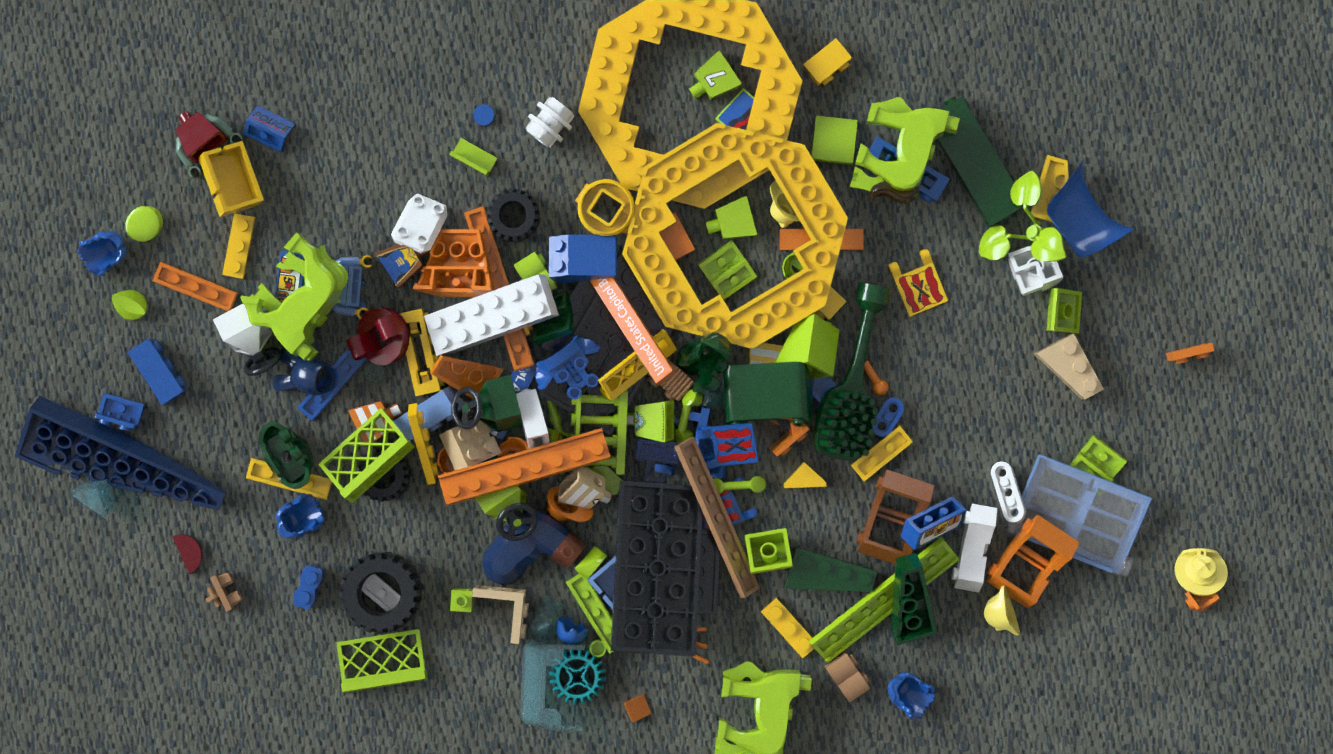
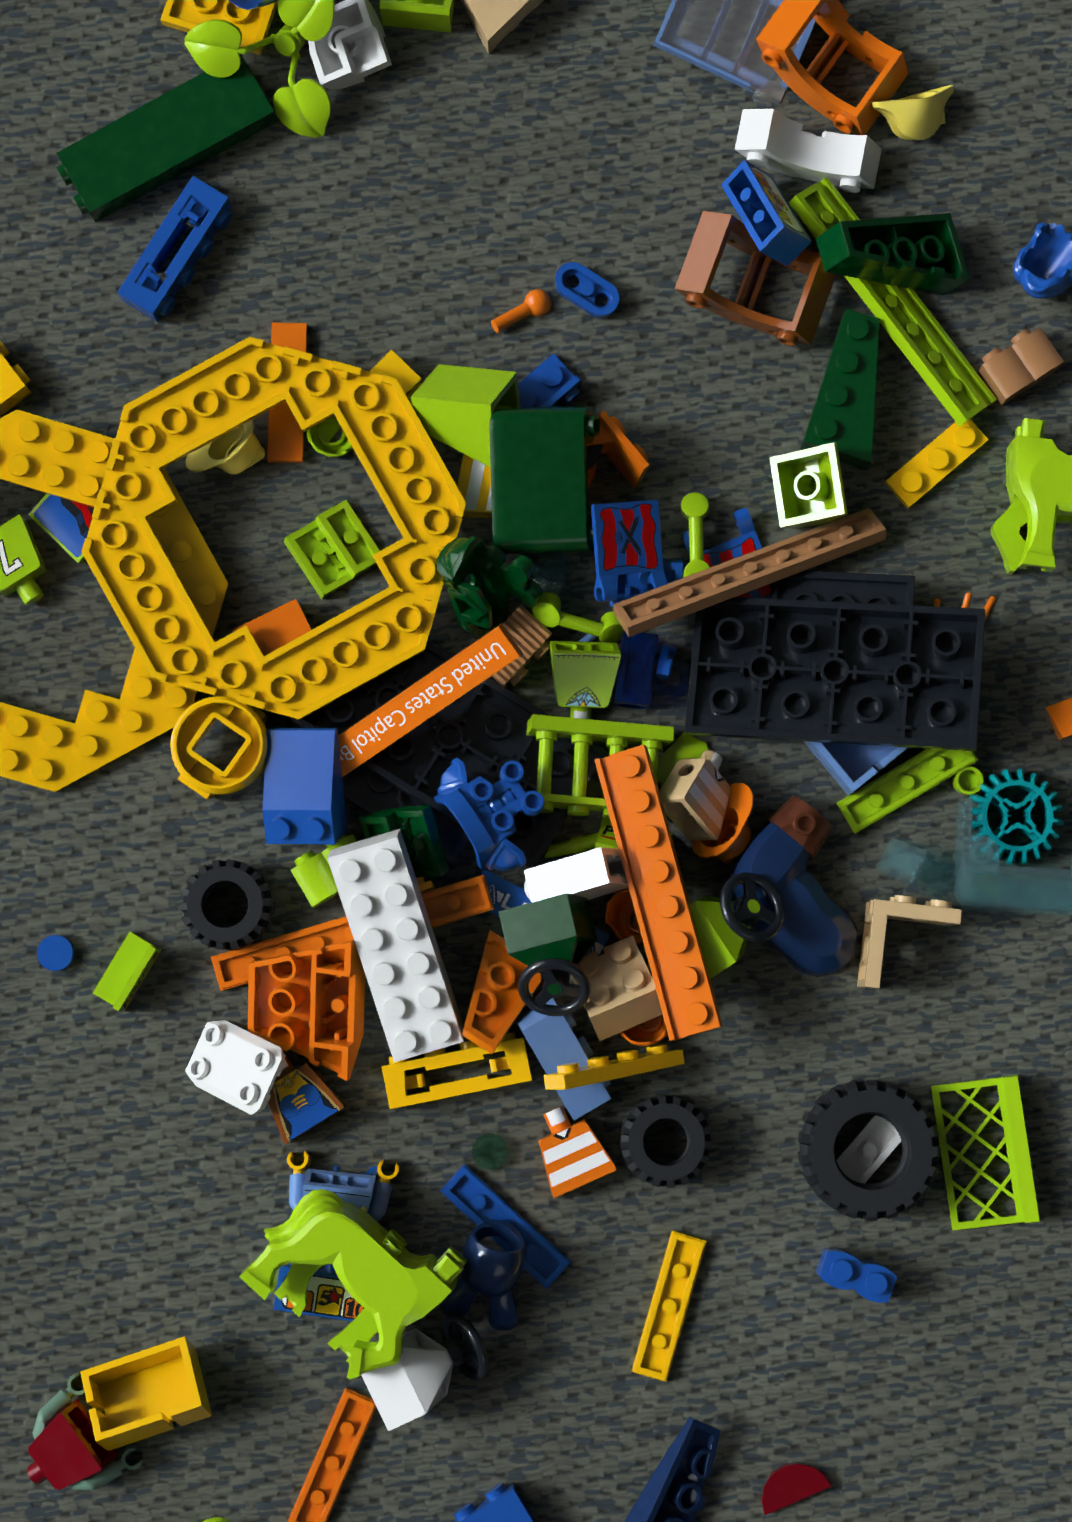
camera: 85 degrees left, 5 degrees down
medium nougat hips [205,572,243,612] -> none
yellow plate [222,213,256,279] -> none
blue panel [243,105,295,153] -> none
dark green piece [259,421,314,489] -> none
blue hair [276,493,325,538] -> none
lime fence [318,408,415,503] -> none
dark red piece [345,308,410,365] -> none
lime brick [450,588,474,612] -> none
white piece [525,97,574,148] -> none
blue hair [556,617,588,644] -> none
lime piece [575,546,607,579] -> none
yellow fence [598,329,677,401] -> none
blue tile [688,407,710,427] -> none
lime torso [705,196,757,239] -> none
yellow slope [783,462,826,488] -> none
lime slope [811,116,858,165] -> none
dark green piece [814,283,892,461] -> none
lime piece [850,97,960,203] -> none
yellow plate [851,426,913,481] -> none
flag [888,249,948,317] -> none
white plate [991,462,1026,523] -> none

